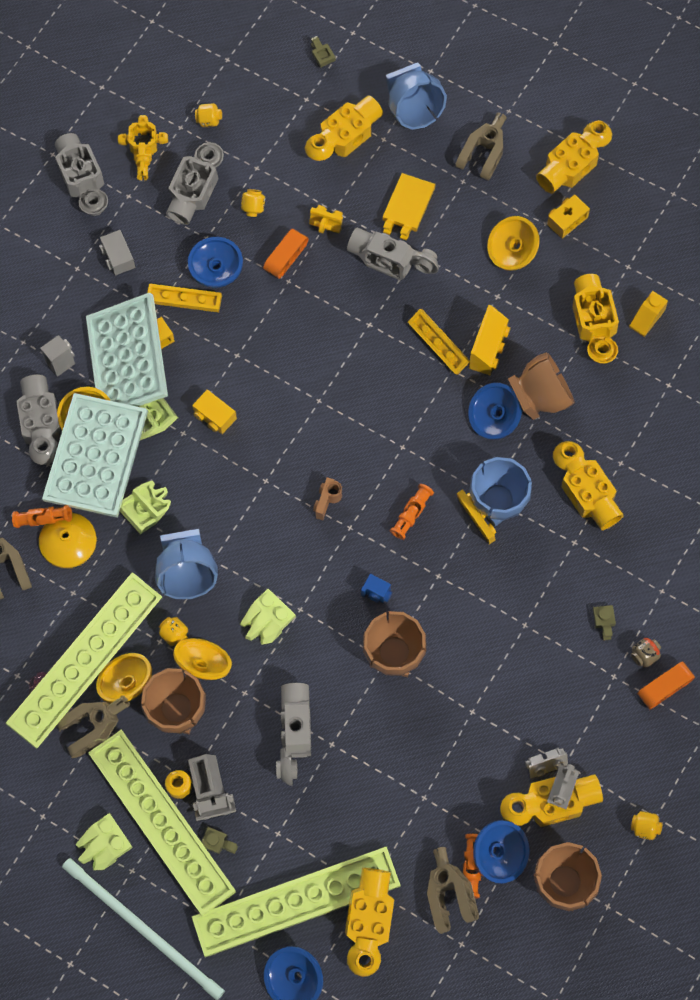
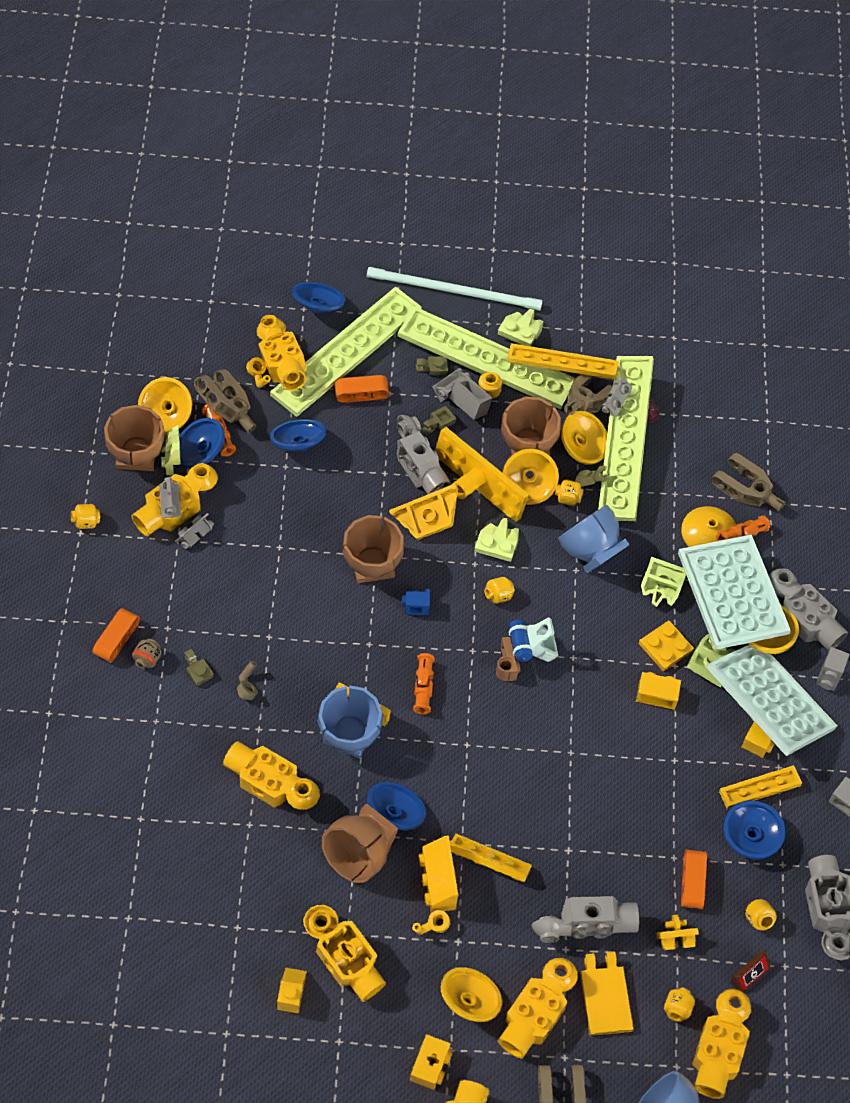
camera: 145 degrees right, 10 degrees down
none -> yellow dish [138,377,192,432]
none -> yellowish green plate [161,425,181,475]
none -> dark tan plate [237,661,258,700]
none -> yellow plate [246,357,271,388]
none -> blue dish [270,419,326,452]
none -> orange beam [335,375,389,403]
none -> yellow wing [389,484,458,540]
none -> yellow plate [412,910,450,935]
none -> olive plate [423,406,456,434]
none -> yellow plate [435,427,529,522]
none -> yellow head [484,577,515,604]
none -> yellow brick [498,958,578,1059]
none -> yellow plate [507,343,619,380]
none -> light aqua piece [509,618,558,662]
none -> olive plate [575,465,609,487]
none -> light grey hinge [602,376,632,417]
none -> yellow plate [638,621,694,672]
none -> yellow head [664,988,695,1022]
none -> slope [730,950,770,992]

